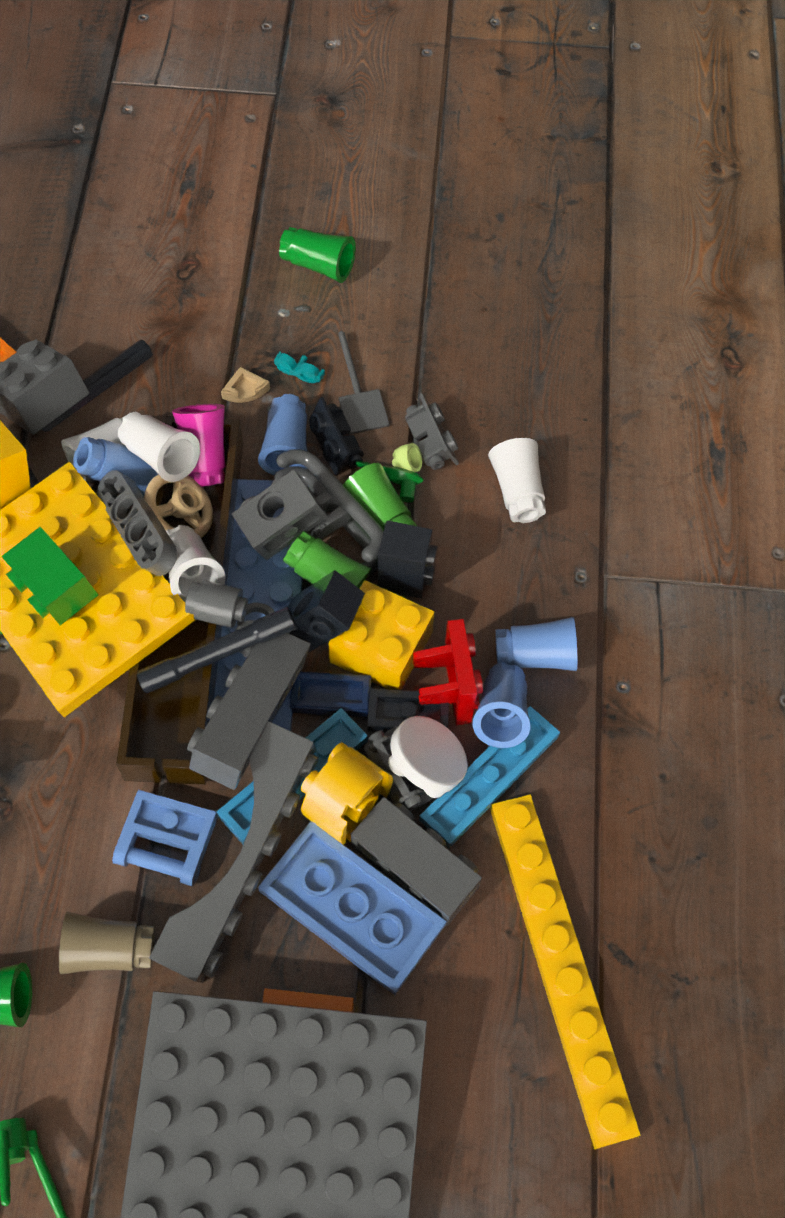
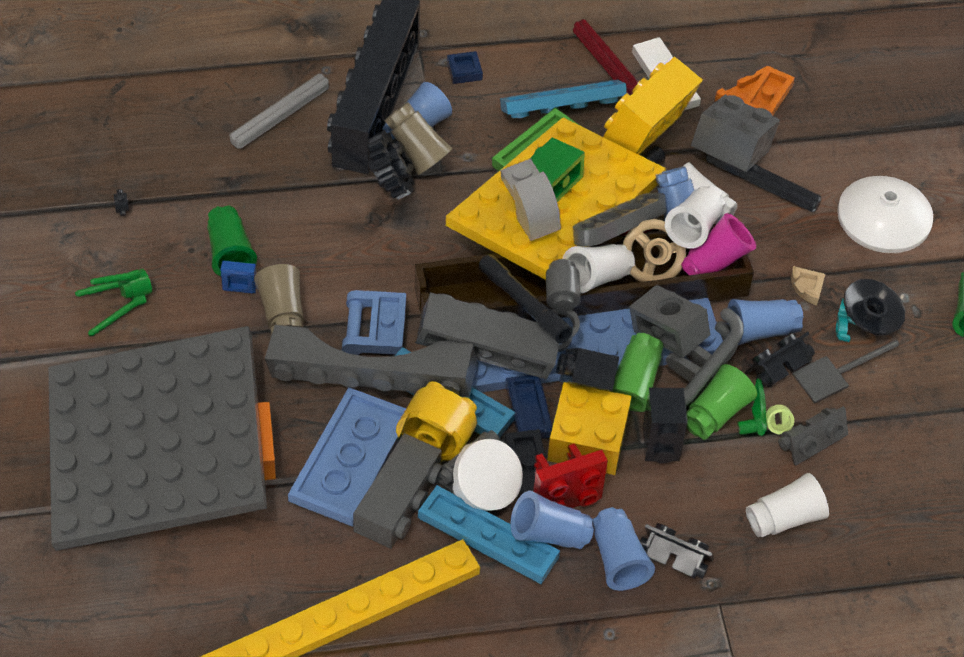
camera: 75 degrees right, 10 degrees down
none -> blue tile [221,261,256,293]
none -> light grey brick [500,159,561,241]
none -> hinge [640,523,714,579]
none -> white dish [837,176,933,253]
none -> black dish [843,279,906,335]

